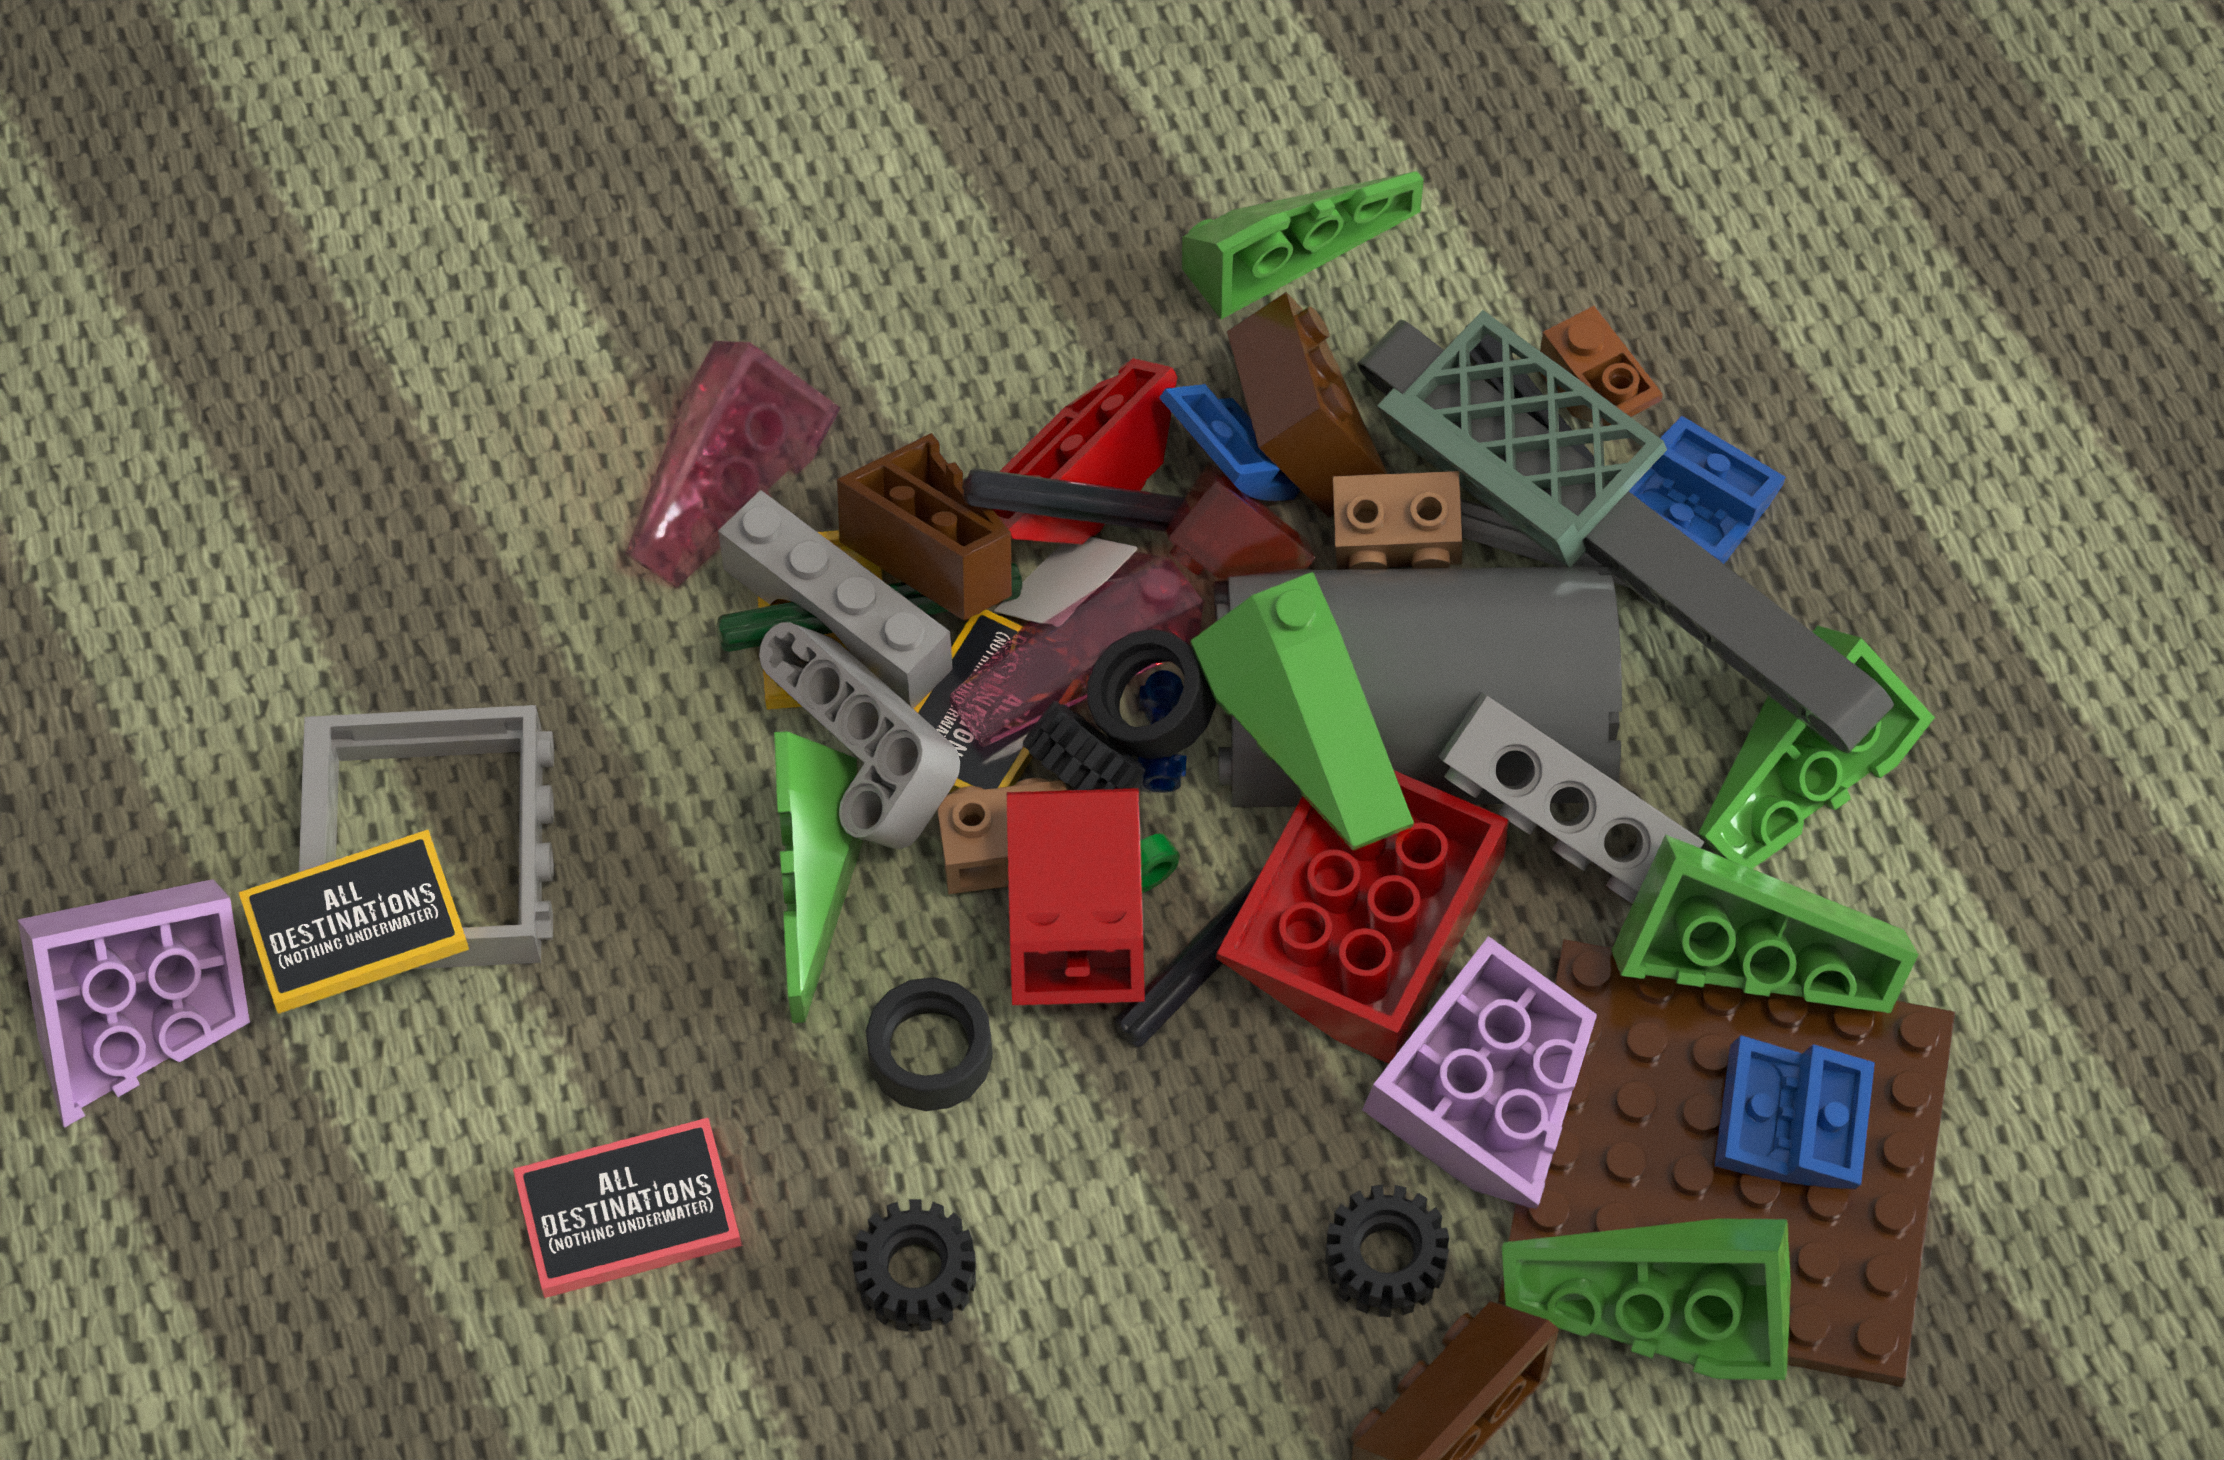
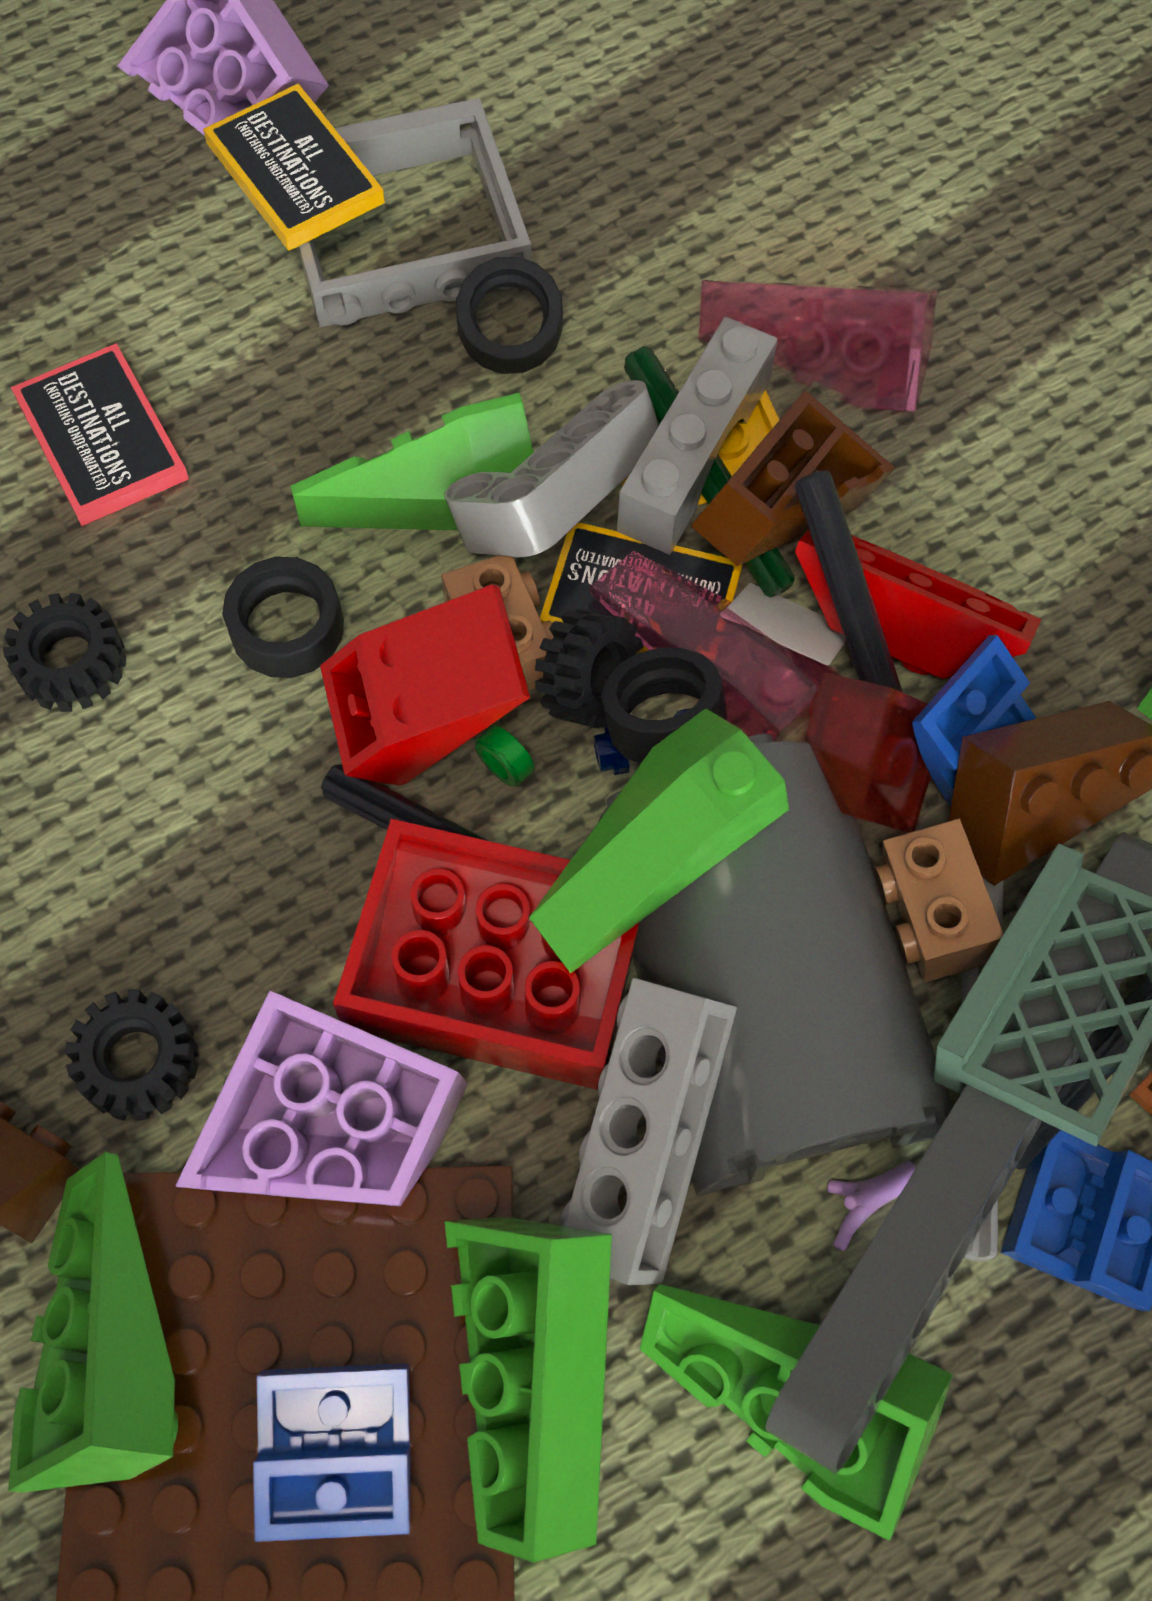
camera: 75 degrees right, 5 degrees up
none -> black tyre [456,256,563,374]
none -> lavender bar [827,1161,916,1251]

